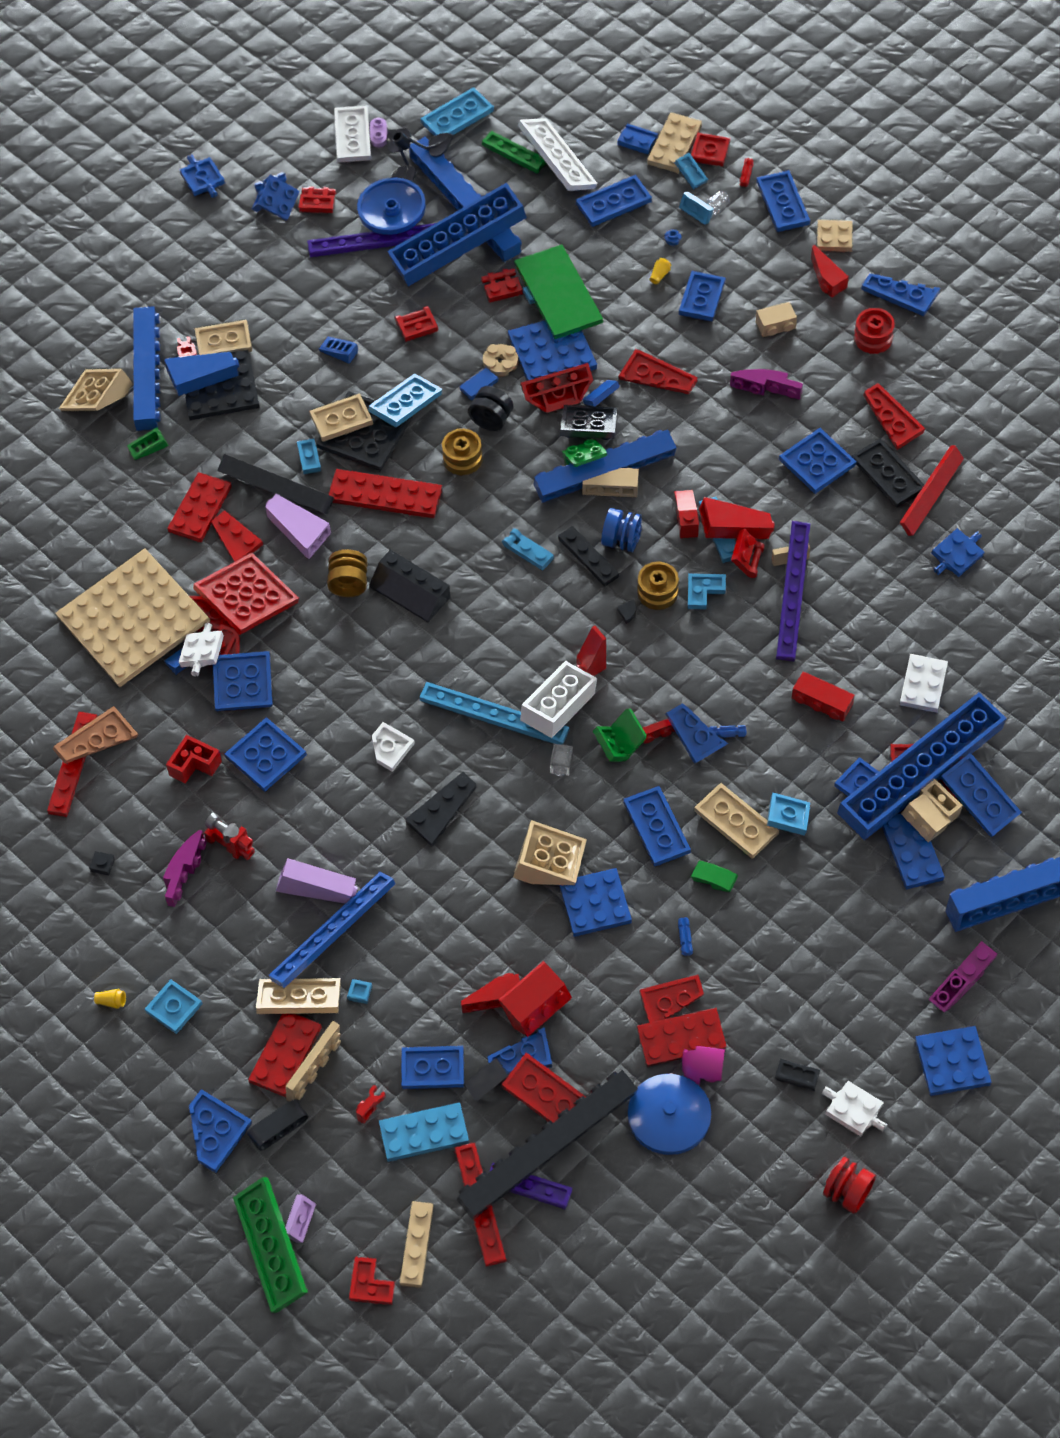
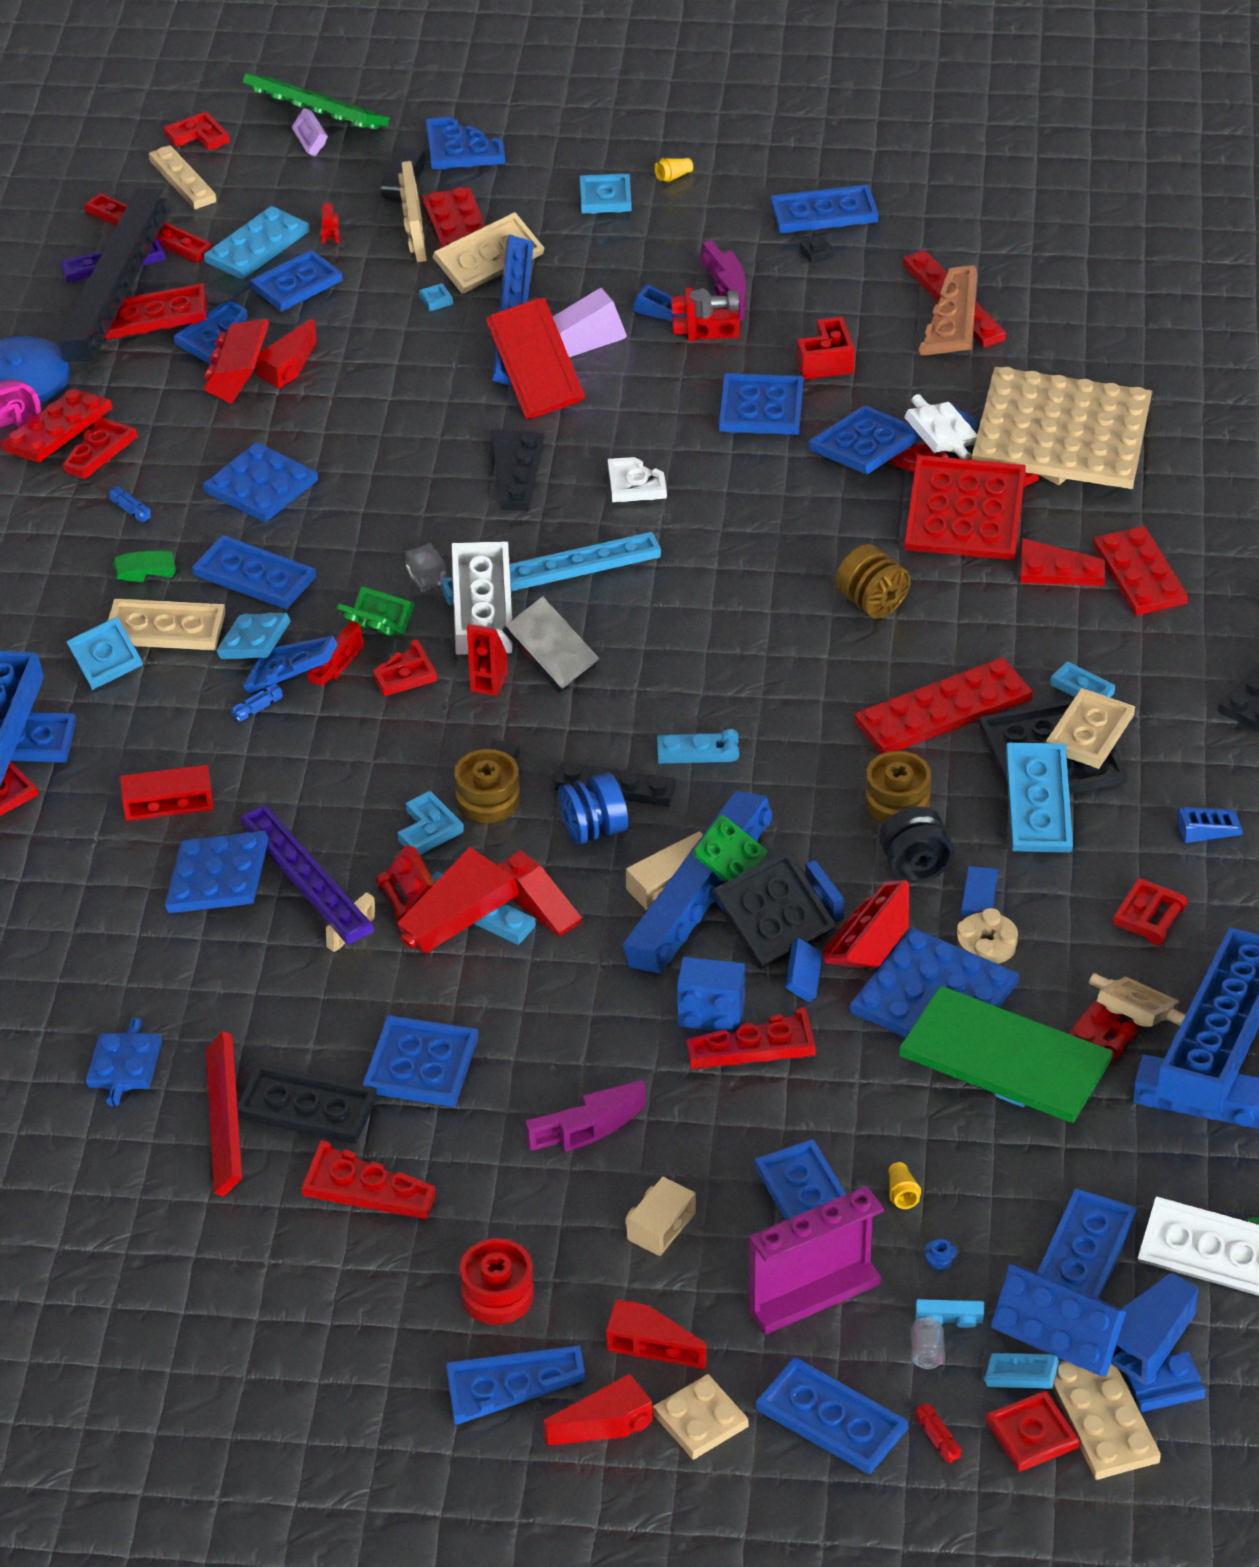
camera: 140 degrees right, 15 degrees down
black beam [217,454,334,515] -> none
lavender slope [265,494,331,559] -> none
black slope [369,549,451,623] -> none
tan slope [513,820,587,885] -> none
white plate [899,654,948,713] -> none
none -> blue plate [165,831,268,913]
none -> dark azure plate [216,612,291,659]
none -> red wing [373,639,437,697]
none -> red piece [486,298,586,419]
none -> tile [502,596,600,693]
none -> red slope [543,1374,653,1445]
none -> blue slope [632,284,686,321]
none -> blue brick [677,957,745,1032]
none -> magenta panel [749,1186,884,1335]
none -> blue plate [770,185,879,233]
none -> blue plate [805,860,844,923]
none -> blue plate [991,1264,1126,1376]
none -> tan plate [1089,973,1186,1027]
none -> blue slope [1111,1273,1198,1385]

